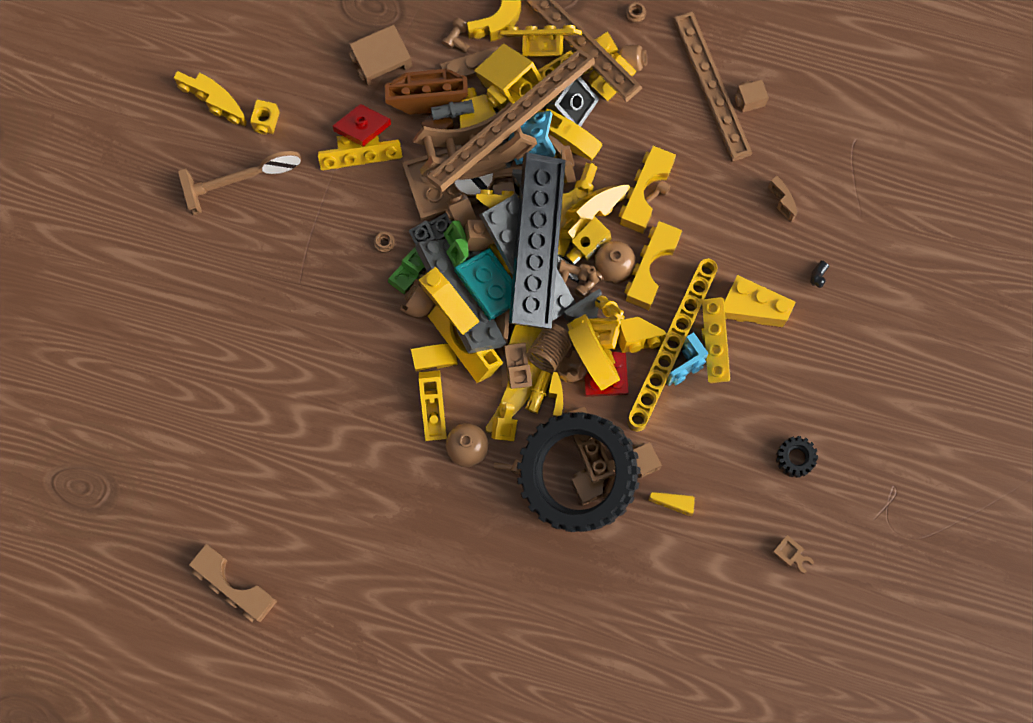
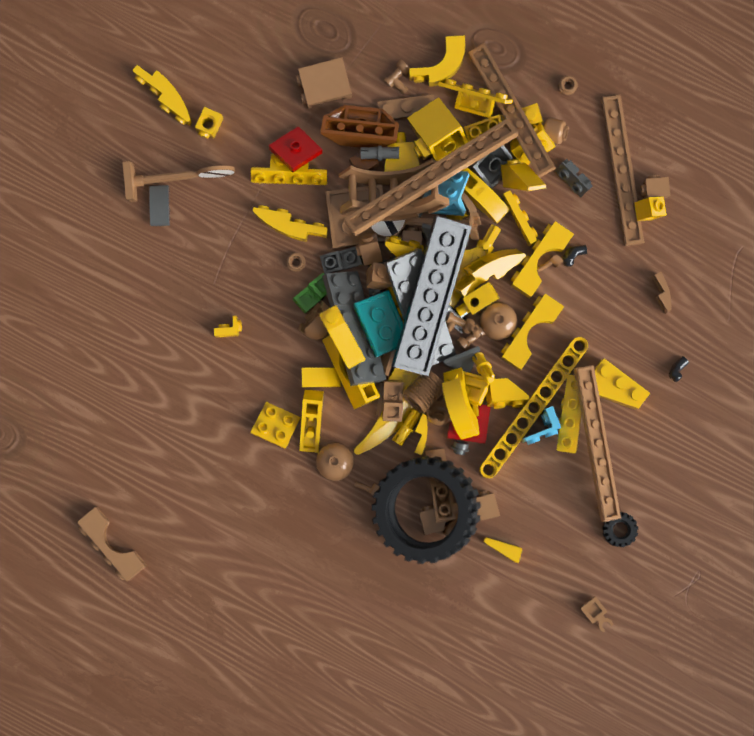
camera: 10 degrees right, 10 degrees up
bright green slope [444,220,469,267] -> none
yellow plate [491,402,518,441] -> none
none -> dark grey slope [149,185,170,226]
none -> yellow bracket [214,316,242,338]
none -> yellow hinge [250,402,301,449]
none -> yellow slope [253,205,328,242]
none -> dark grey plate [451,440,469,455]
none -> yellow slope [501,159,546,191]
none -> yellow plate [502,190,538,246]
none -> dark grey hinge [555,159,593,198]
none -> black arm [562,245,587,267]
none -> medium nougat tile [574,365,621,522]
none -> yellow brick [634,197,667,221]

